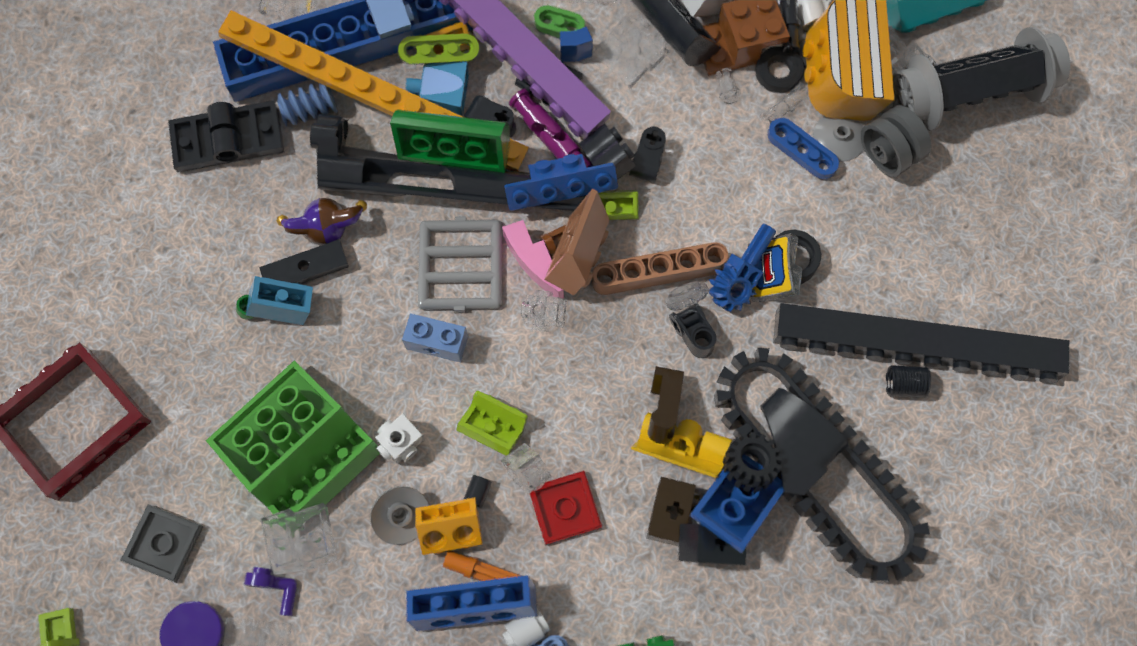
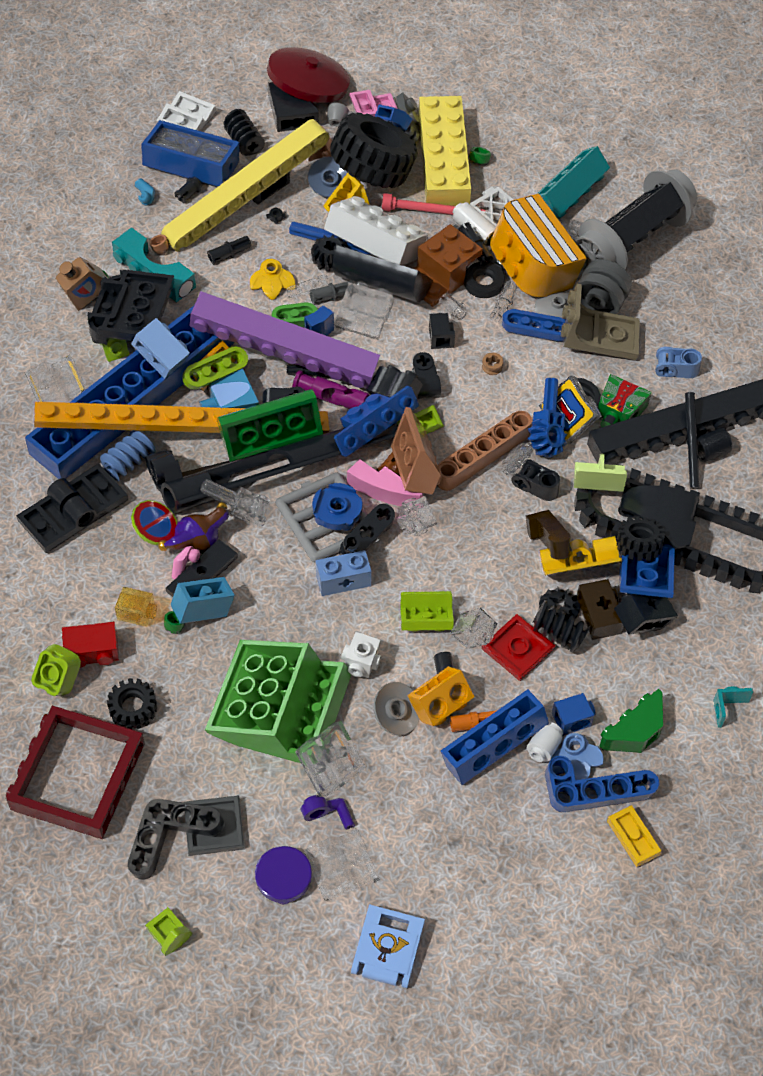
camera: 30 degrees left, 15 degrees down
none -> lime piece [31,644,81,696]
none -> red brick [62,621,119,668]
none -> black tyre [107,678,157,730]
none -> clear yellow brick [115,586,157,627]
none -> black beam [127,799,224,880]
none -> piece [131,500,177,545]
none -> bright pink arm [171,546,200,579]
none -> clear connector [200,479,270,526]
none -> dark grey axle [309,281,356,304]
none -> blue plate [312,483,362,531]
none -> black beam [339,503,395,555]
none -> black brick [429,313,455,349]
none -> medium nougat bush [482,352,503,375]
none -> black piece [532,600,591,653]
none -> black gear [539,587,580,620]
none -> blue brick [552,693,596,736]
none -> dark tan bracket [561,284,640,360]
none -> yellowish green panel [574,454,627,492]
none -> torso [597,374,652,427]
none -> medium blue piece [655,347,702,379]
none -> black bar [685,392,700,489]

